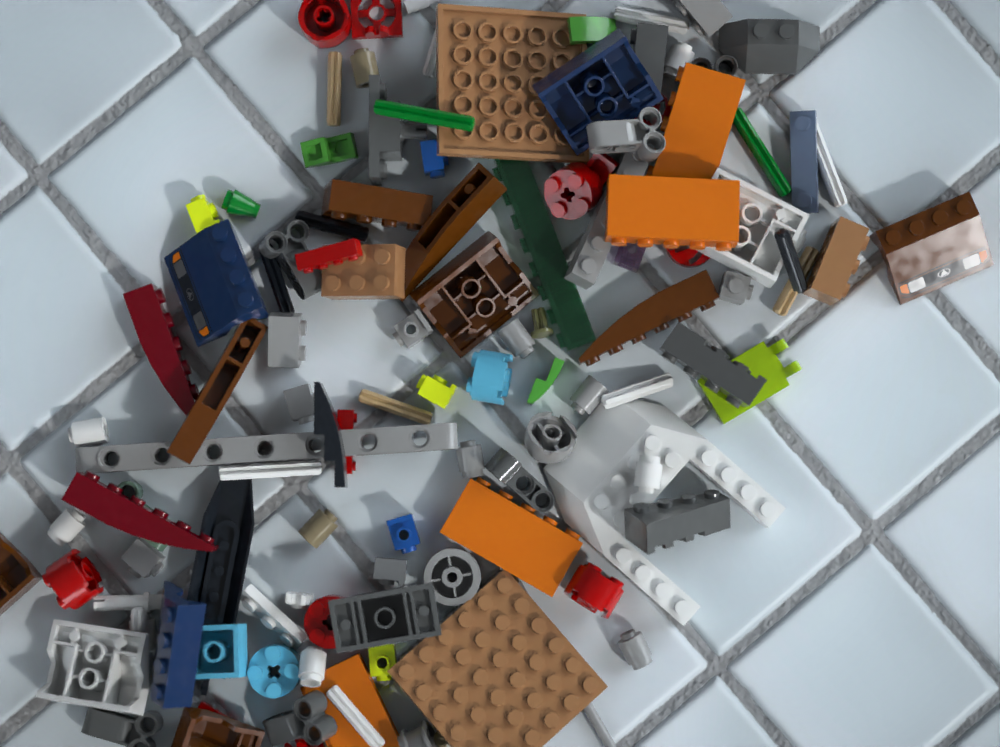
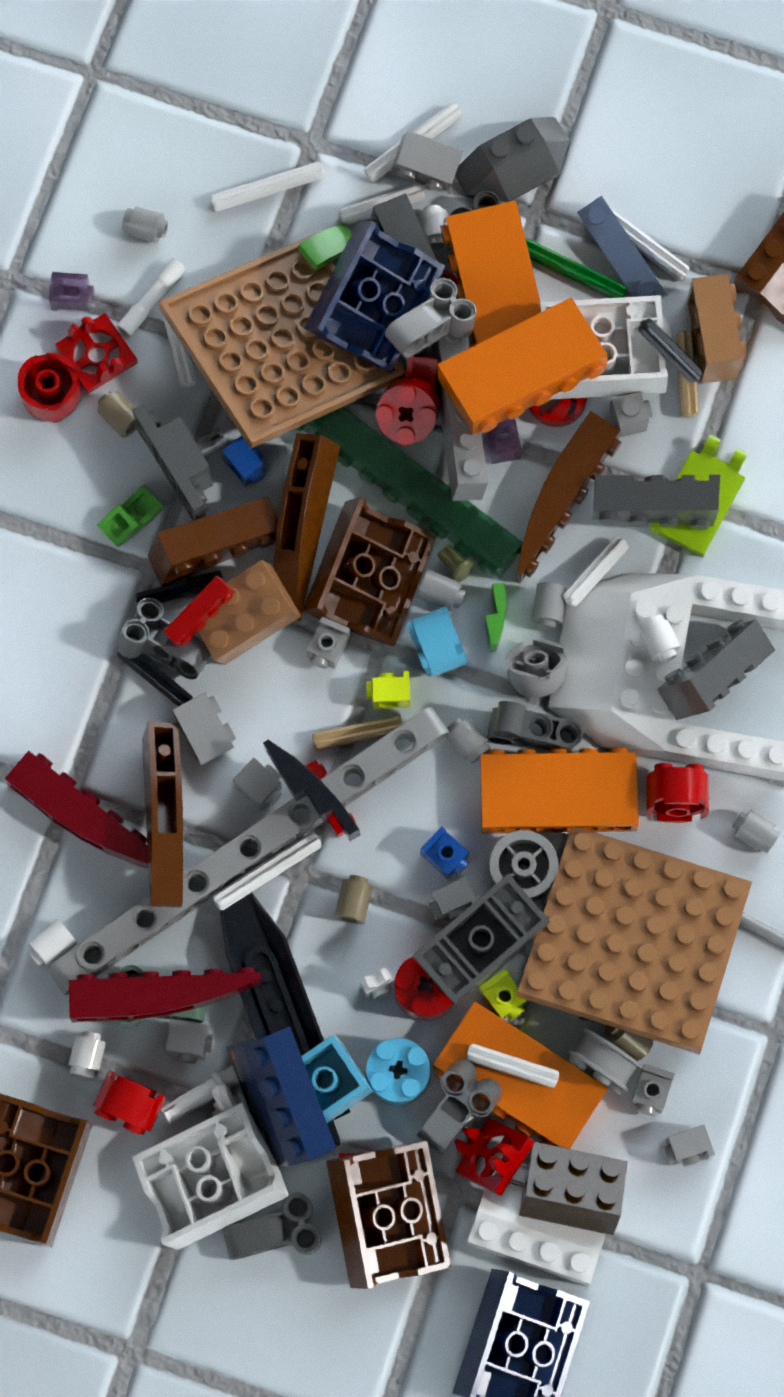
camera: 30 degrees left, 10 degrees down
dark blue piece [164,219,269,347] -> none
neon yellow brick [186,194,221,234] -> none
green cone [221,189,261,219] -> none
white plate [240,584,308,650] -> none
white brick [298,646,327,688] -> none
tan axle [327,51,342,127] -> none
green axle [373,99,475,132] -> none

